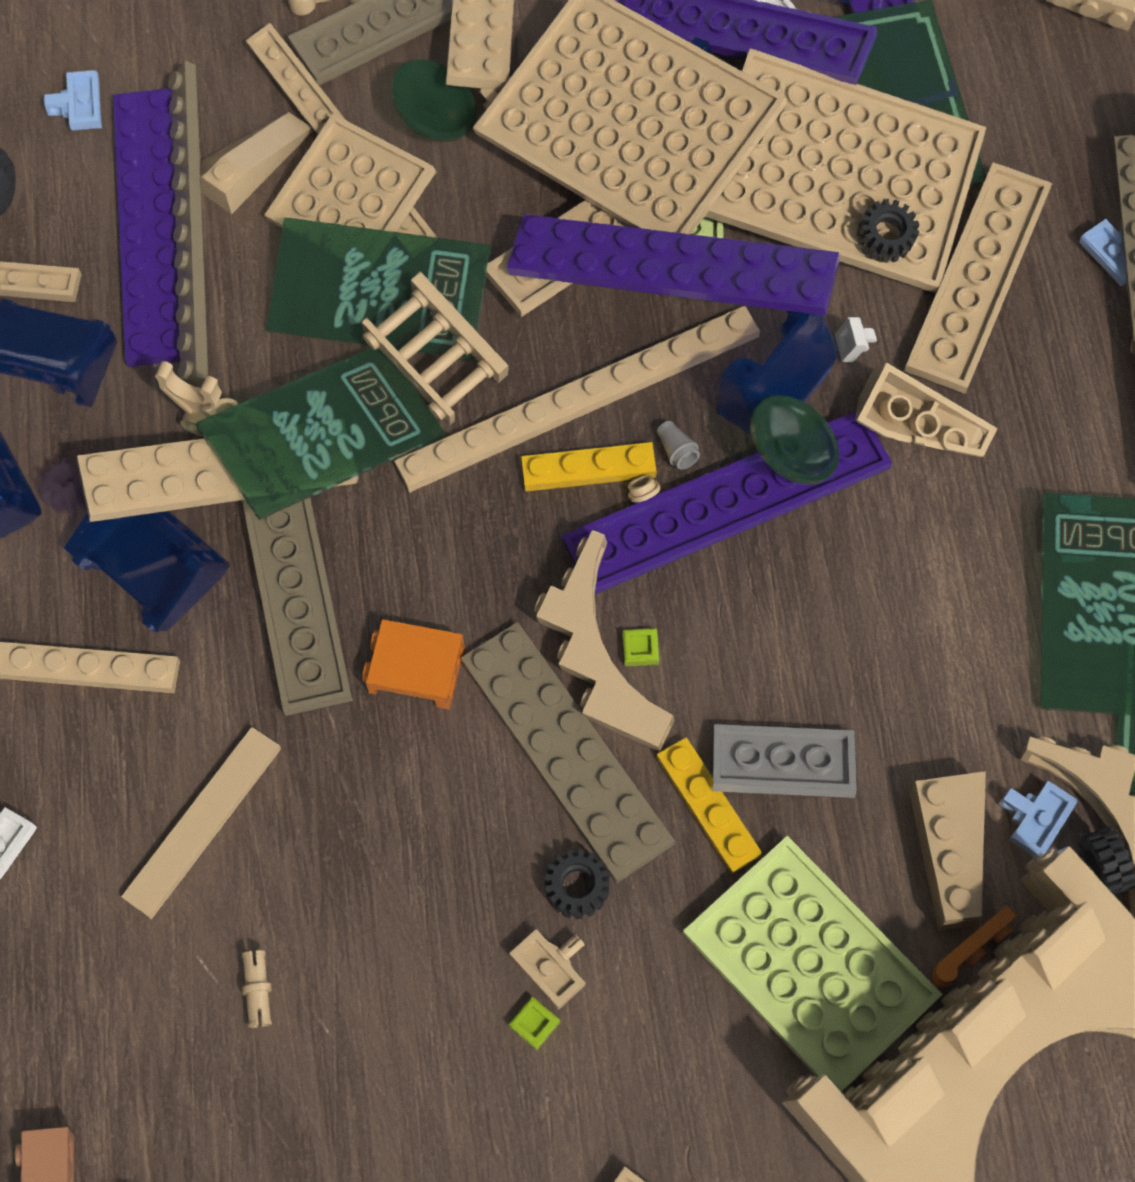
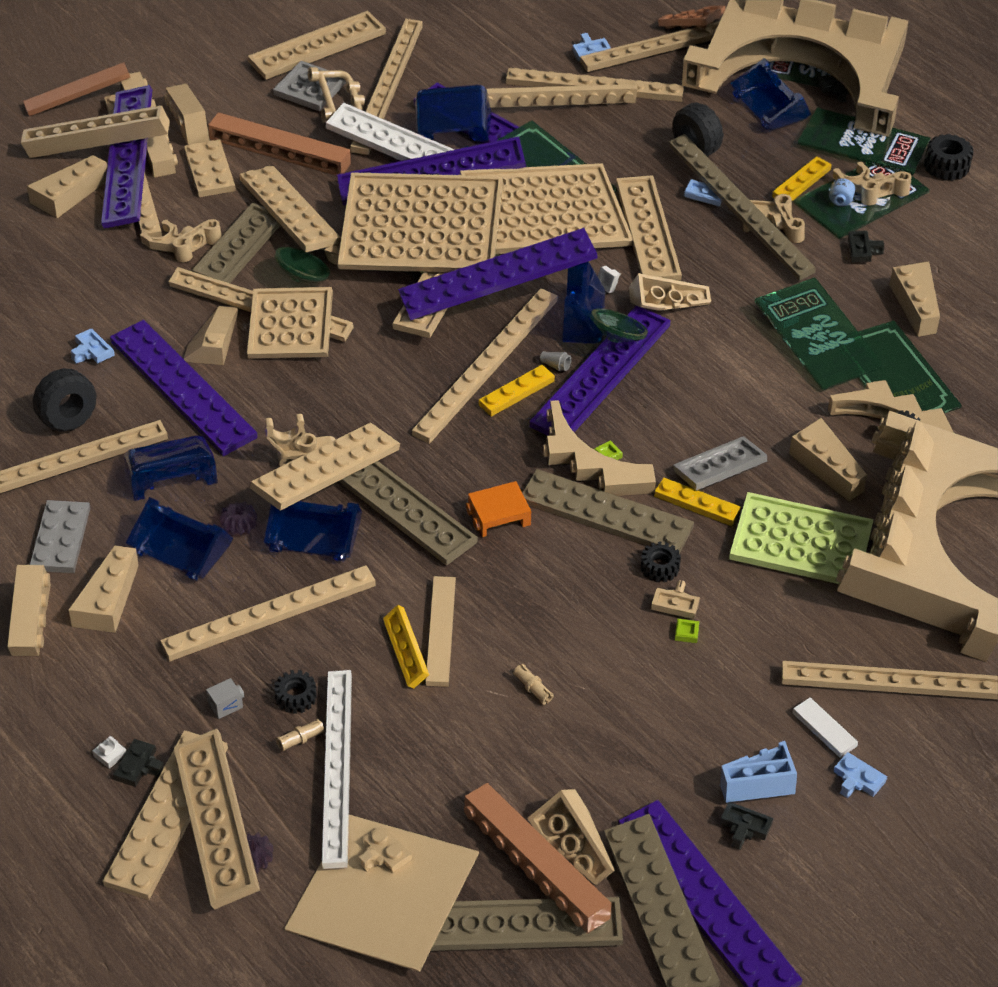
camera: 35 degrees left, 20 degrees down
dark tan plate [168,61,208,388] -> none
clear green piece [196,348,446,520] -> none
clear green piece [266,217,491,360] -> none
tan fence [362,272,509,425] -> none
tan plate [628,475,661,503] -> none
black tyre [857,199,919,263] -> none
orange plate [930,905,1017,989] -> none
light blue hinge [999,781,1078,857] -> none
none -> yellow plate [383,605,429,689]

